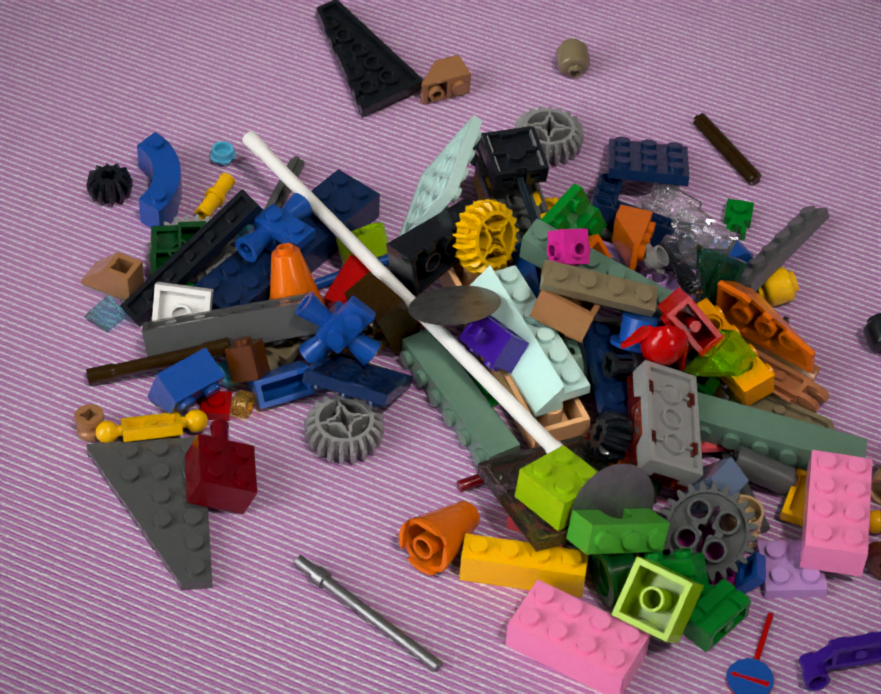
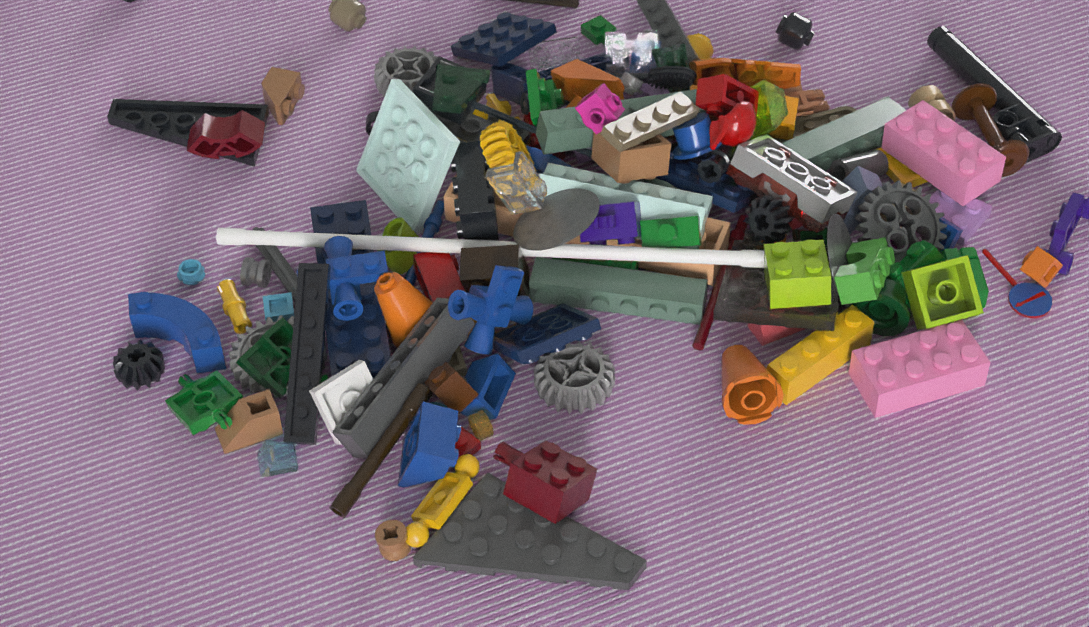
camera: 45 degrees left, 0 degrees up
flat silver bar [294,555,443,672] -> none
none -> green plate [165,370,244,436]
none -> dark red brick [187,110,265,159]
none -> flat silver wheel [240,257,272,288]
none -> clear green wing [432,64,490,113]
none -> clear bracket [485,151,547,215]
none -> green tile [640,216,702,248]
none -> orange plate [1020,246,1063,289]

